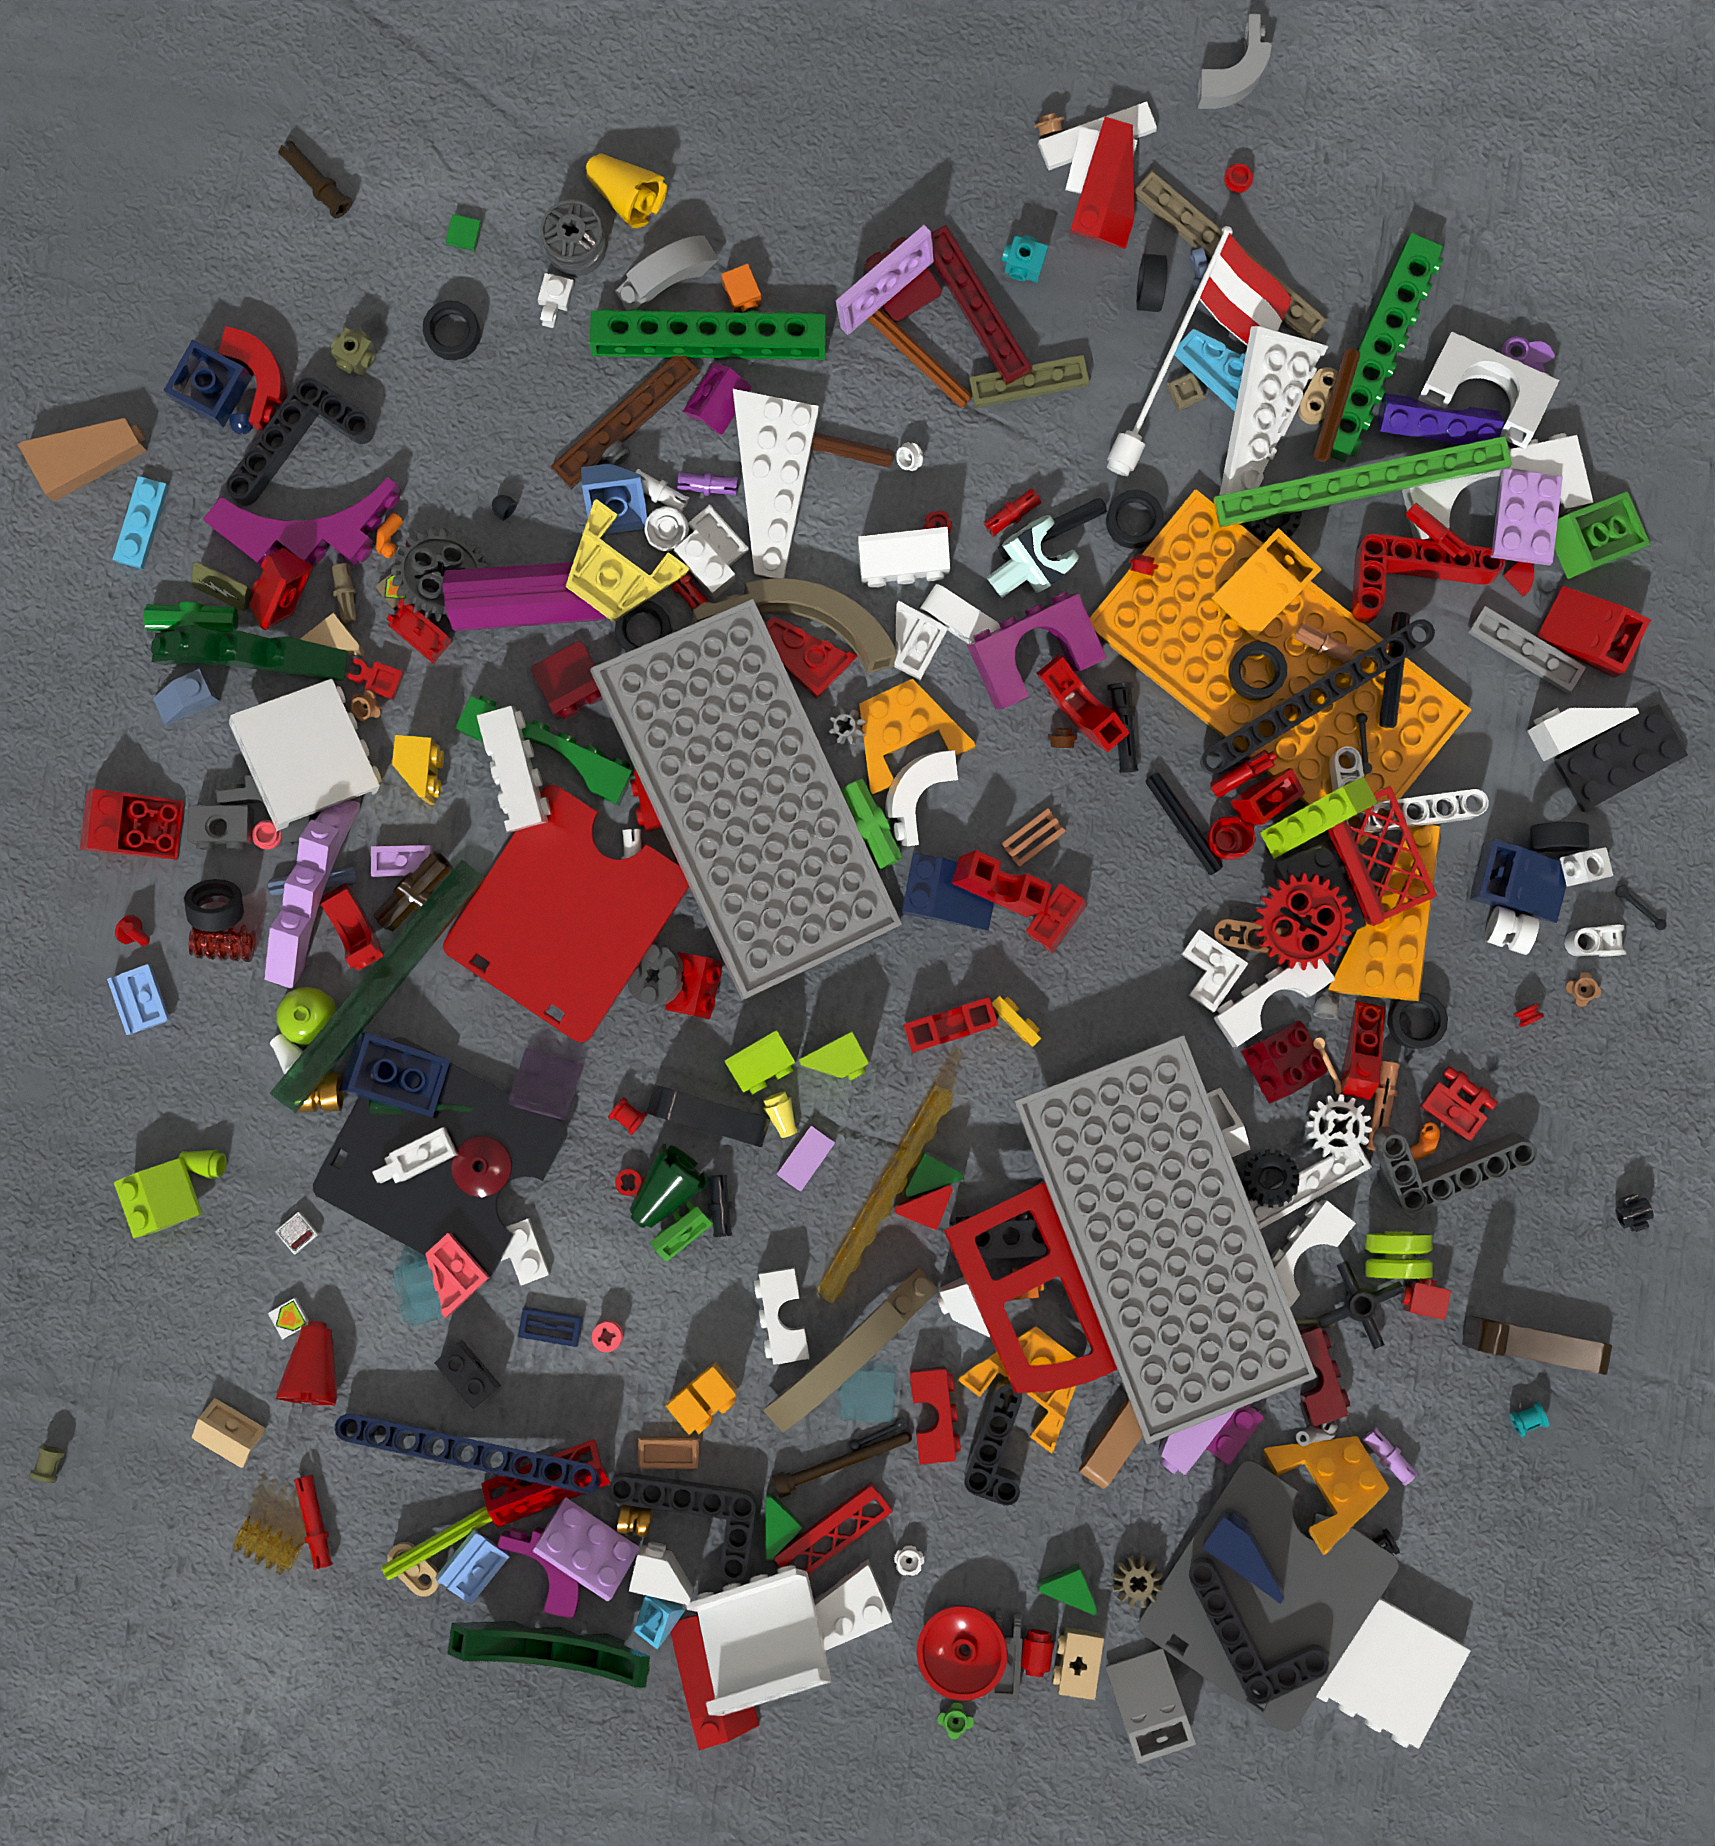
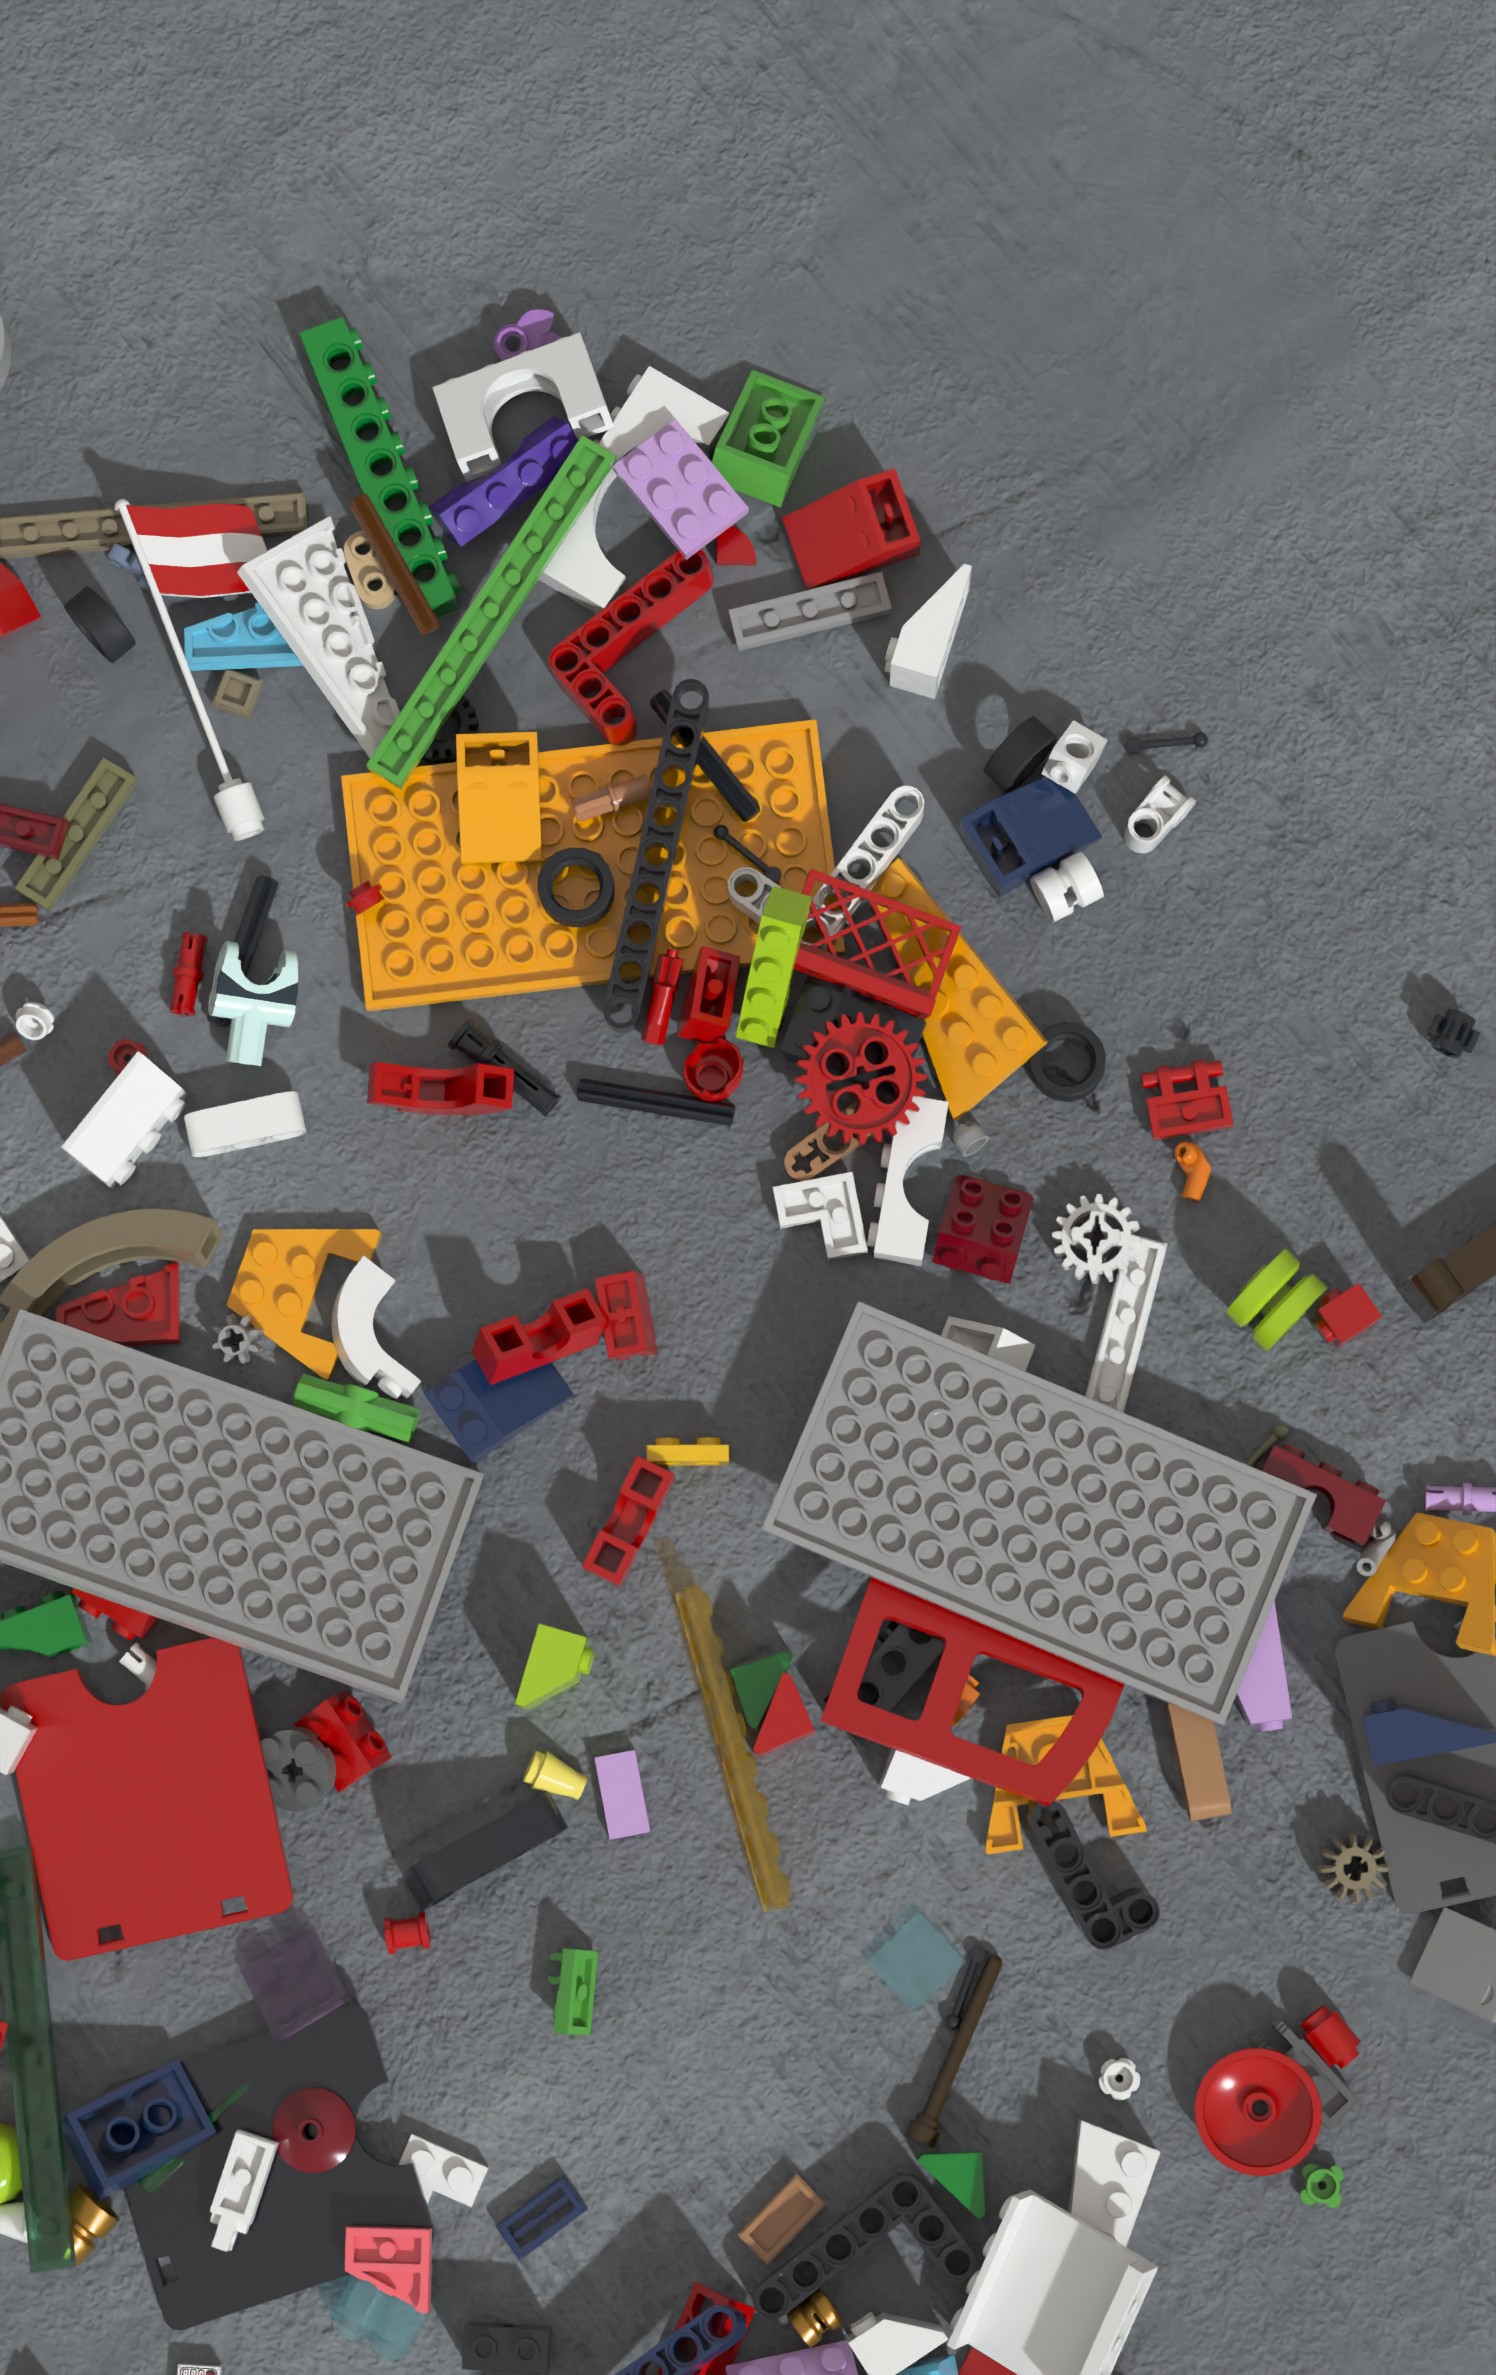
camera: 35 degrees left, 5 degrees down
coral wheel [592,1320,624,1352] -> none
red bush [615,1169,643,1196] -> none
dark green cone [630,1144,709,1228] -> none
light orange piece [665,1361,739,1435] -> none
black pin [708,1175,732,1237] -> none
lime slope [724,1030,796,1095] -> none
white arch [754,1267,809,1365] -> none
dark tan arch [763,1268,939,1433] -> none
red fence [773,1481,893,1575] -> none
white wing [894,601,949,680] -> none
red arch [909,1366,961,1465] -> none
magenta arch [967,591,1107,709] -> none
nougat tile [1001,808,1066,868] -> none
green slope [1036,1564,1097,1616] -> none
reddish brown plate [1048,728,1078,748] -> none
tan brick [1052,1627,1104,1700] -> none
black tyre [1106,489,1164,549] -> none
magenta plate [1206,1405,1264,1466] -> none
red plate [1224,163,1253,193] -> none
black tyre [1244,1149,1299,1208] -> none
white arch [1271,1200,1356,1307] -> none
light nougat hinge [1313,1038,1341,1095] -> none
black bar [1317,1261,1404,1349] -> none
red slope [1340,1001,1385,1100] -> none
nougat pin [1366,1061,1400,1150] -> none
dark grey beam [1372,1126,1537,1214] -> none
red piece [1405,502,1468,558] -> none
red bush [1513,1003,1544,1027] -> none
black plate [1554,704,1688,812] -> none
medium nougat plate [1565,972,1601,1007] -> none

